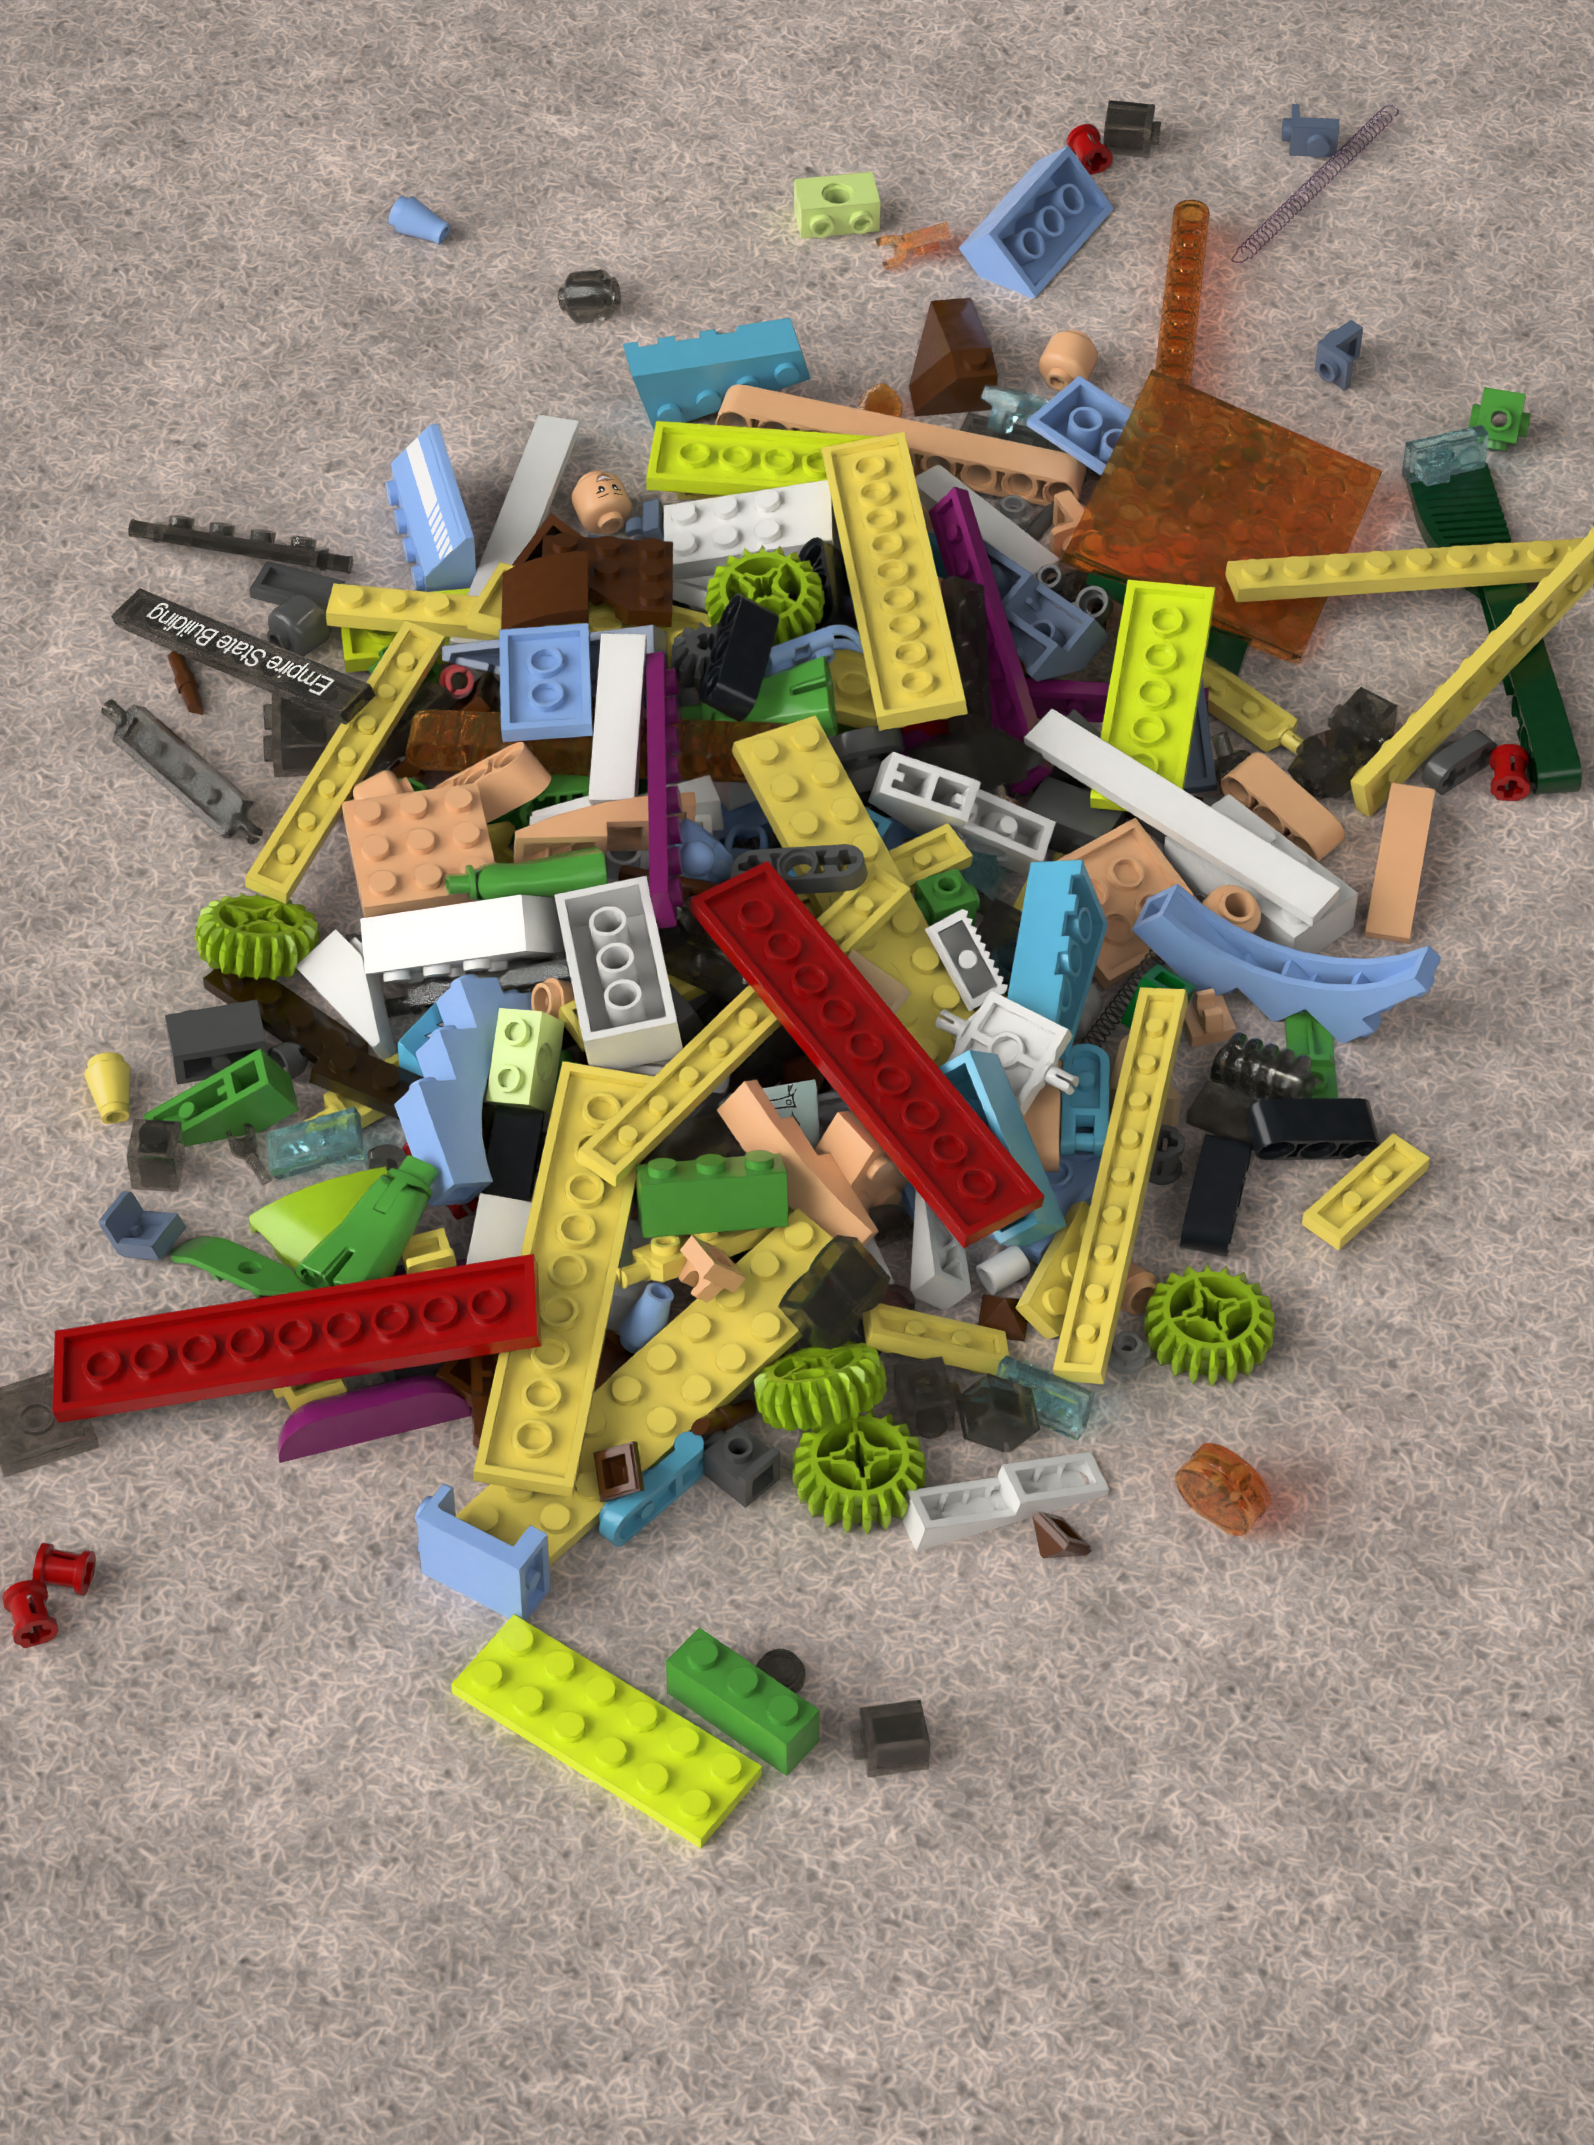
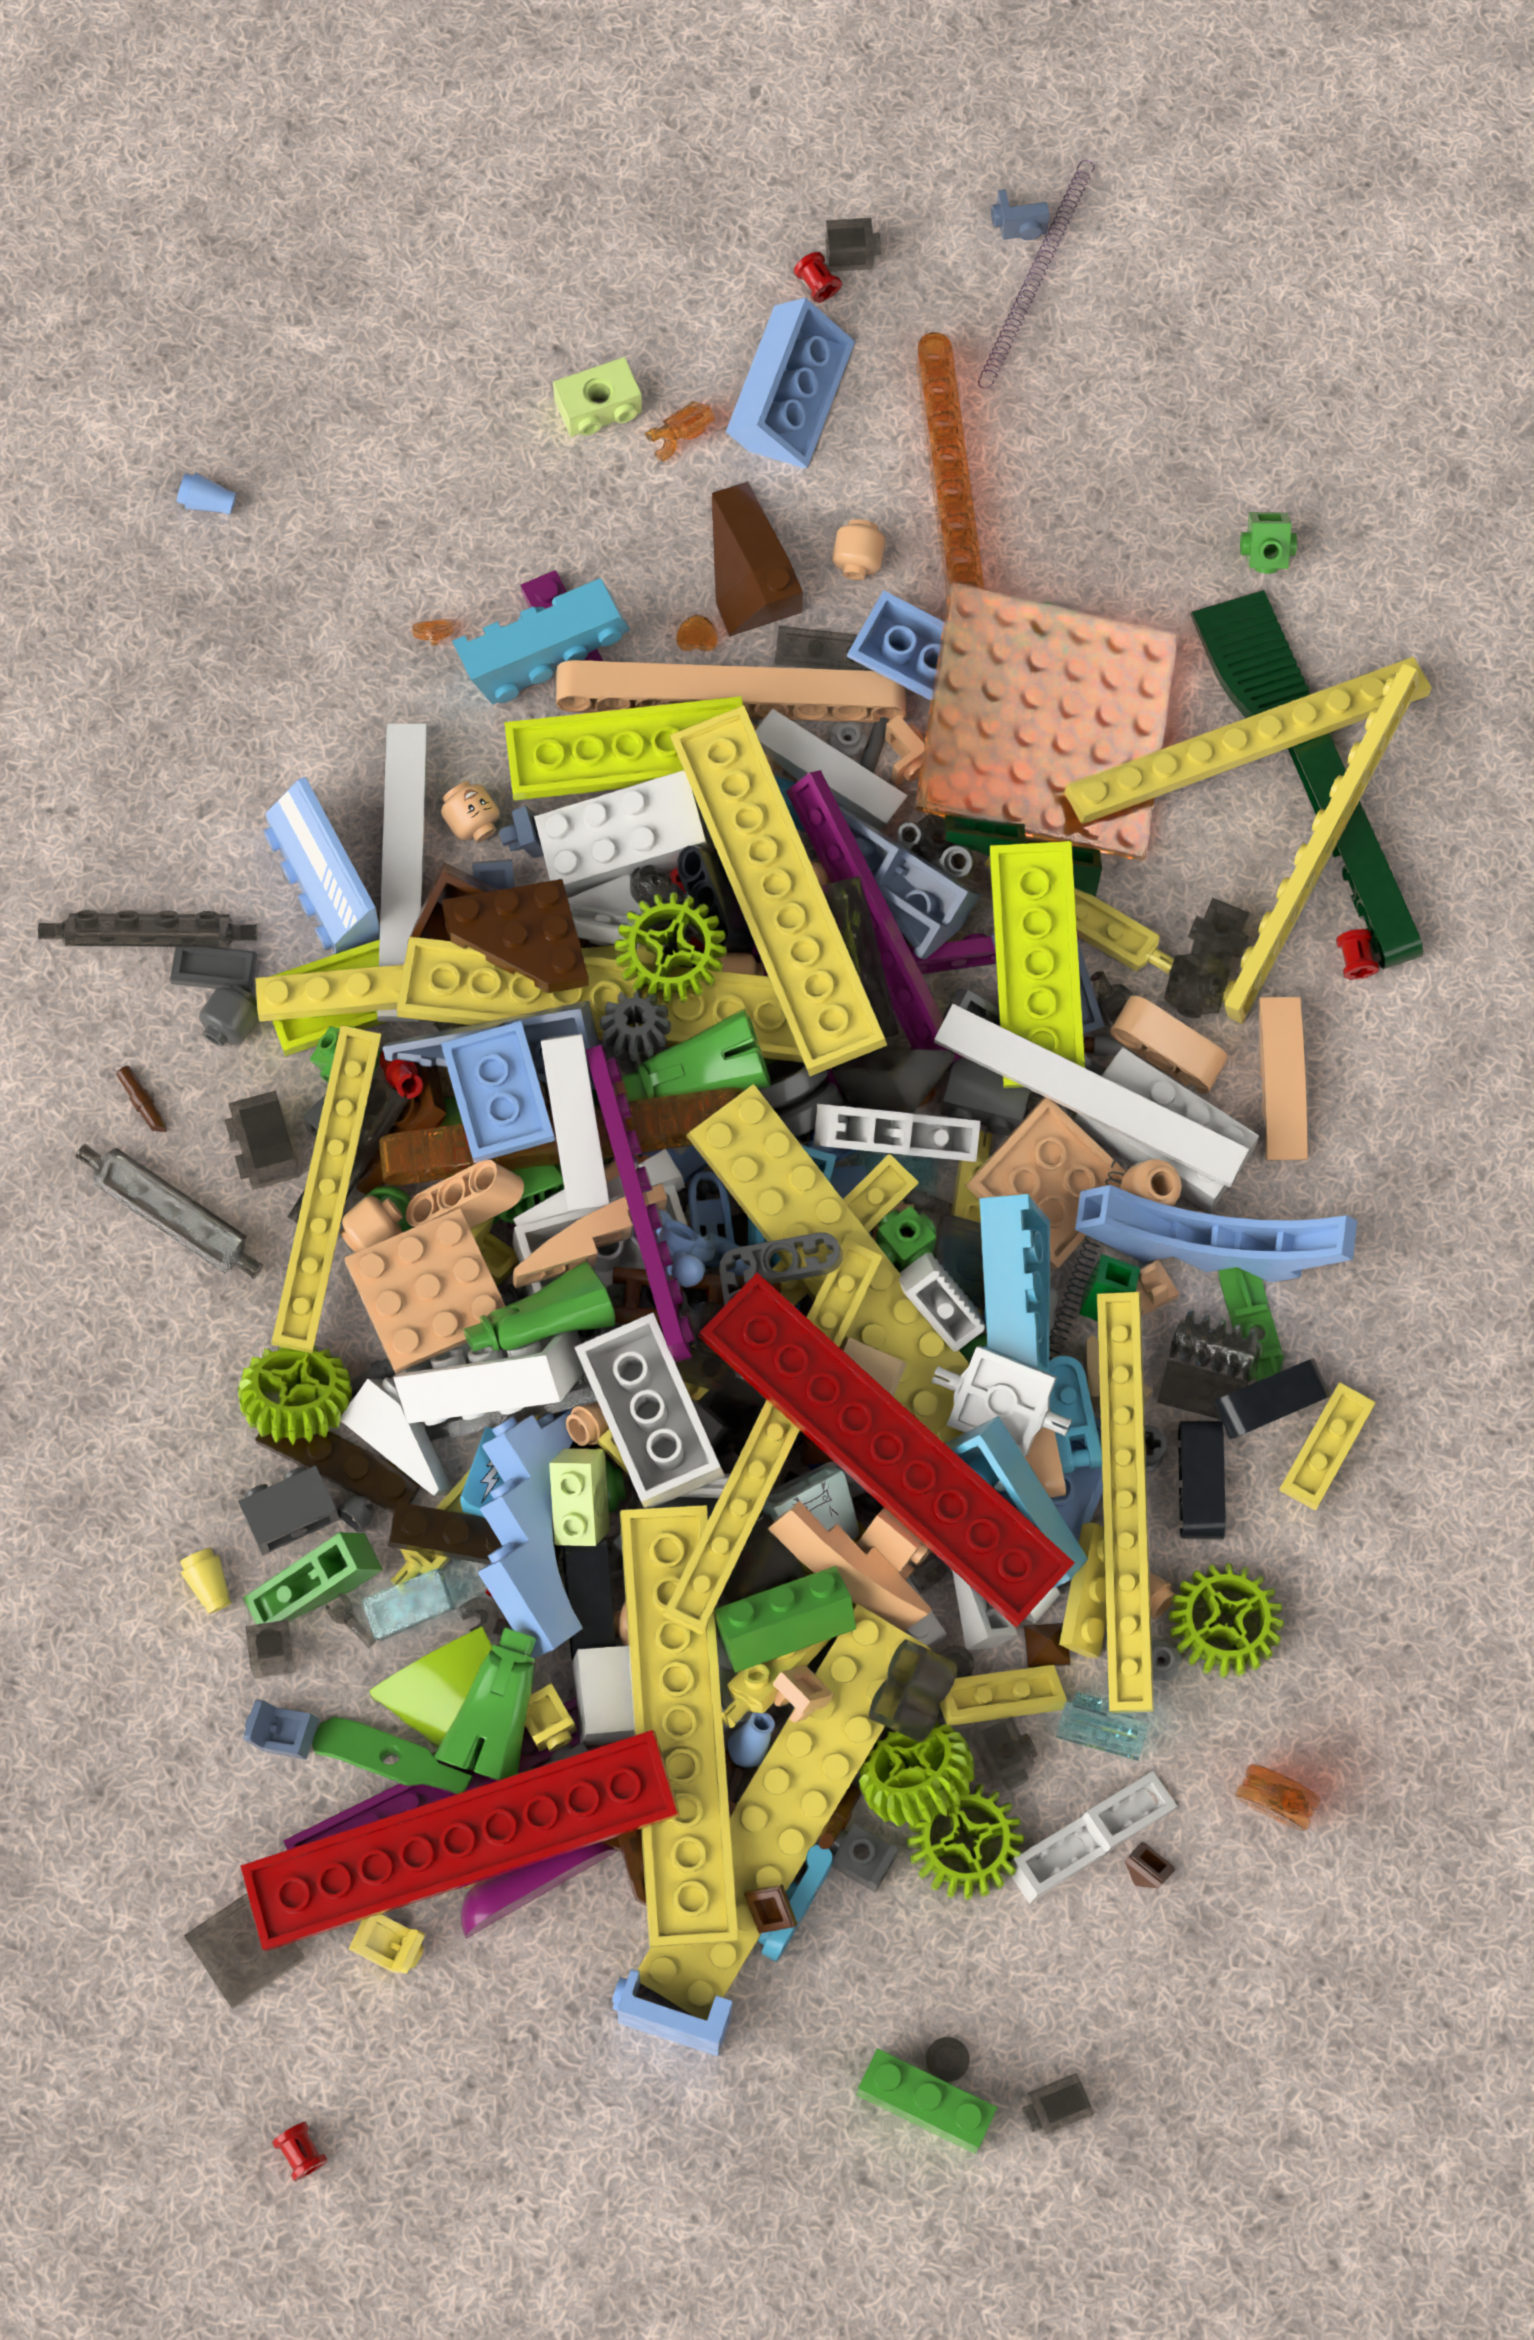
camera: 15 degrees left, 20 degrees up
red bush [32,1543,96,1596] -> none
clear smoke tile [111,588,376,725] -> none
neon yellow plate [451,1614,762,1848] -> none
reddish brown slope [501,550,590,629] -> none
clear smoke head [558,268,621,323] -> none
black beam [699,593,779,722] -> none
light blue piece [764,625,863,677] -> none
clear smoke brick [956,1373,1040,1453] -> none
clear light blue hinge [981,385,1049,434] -> none
sand blue bracket [1315,320,1363,391] -> none
clear light blue hinge [1402,425,1489,487] -> none
dark grey beam [1422,730,1497,795] -> none
none -> light yellow bracket [348,1914,425,1974]
none -> clear orange piece [412,619,454,646]

